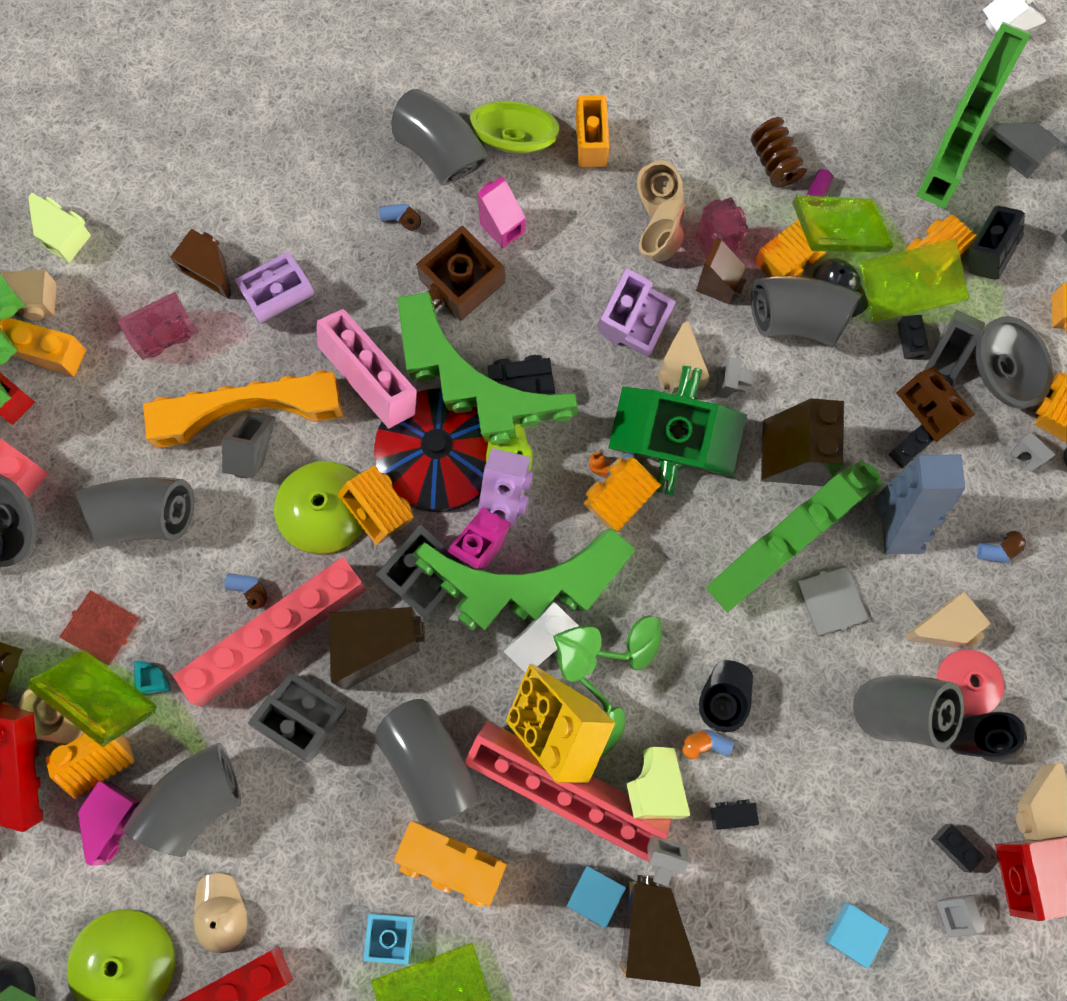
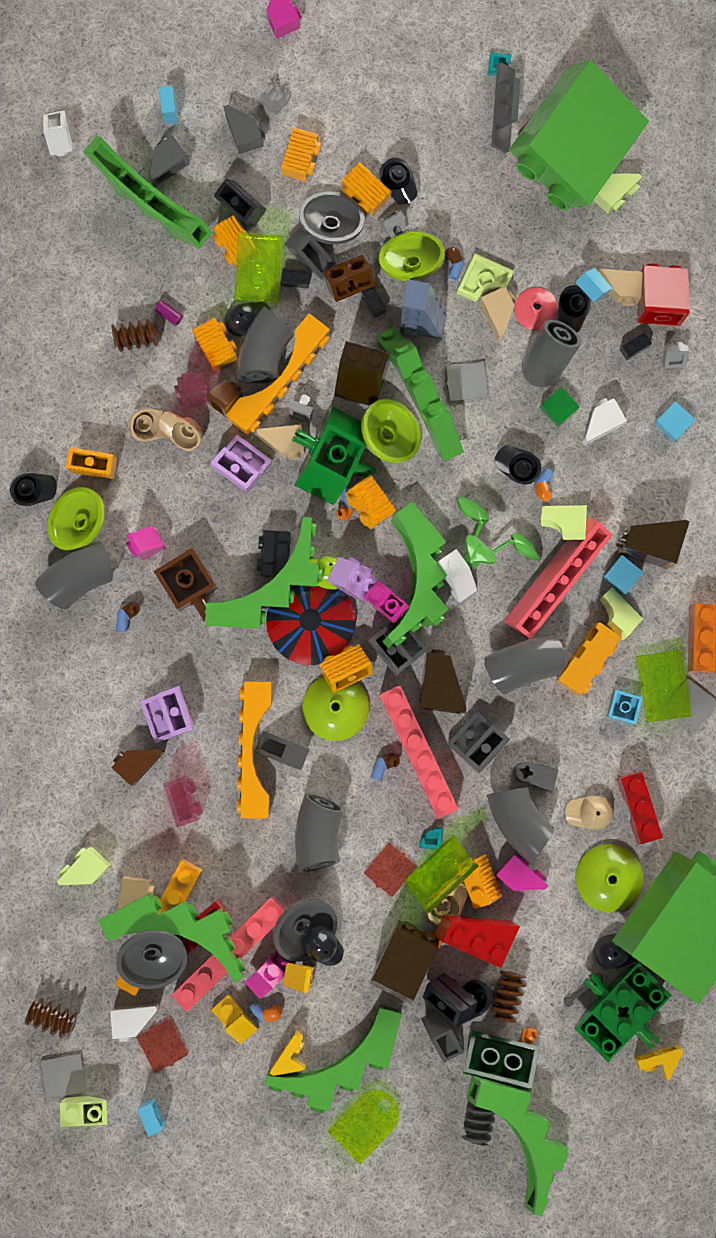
camera: 80 degrees left, 10 degrees up
bright pink brick [317,309,417,429] -> none
yellow slope [505,664,615,783] -> none
light grey tile [647,835,689,886] -> none
black piece [710,799,759,830] -> none
clear neon green tile [792,195,894,253] -> none
none -> black cap [9,473,57,506]
none -> light orange arch [226,313,331,436]
none -> lime dish [361,399,421,464]
none -> lime dish [379,232,445,281]
none -> yellowish green tile [456,253,514,302]
none -> dark grey piece [513,762,558,792]
none -> green piece [540,387,580,427]
none -> medium azure piece [576,268,613,302]
none -> white slope [583,398,627,446]
none -> yellowish green tile [600,587,643,640]

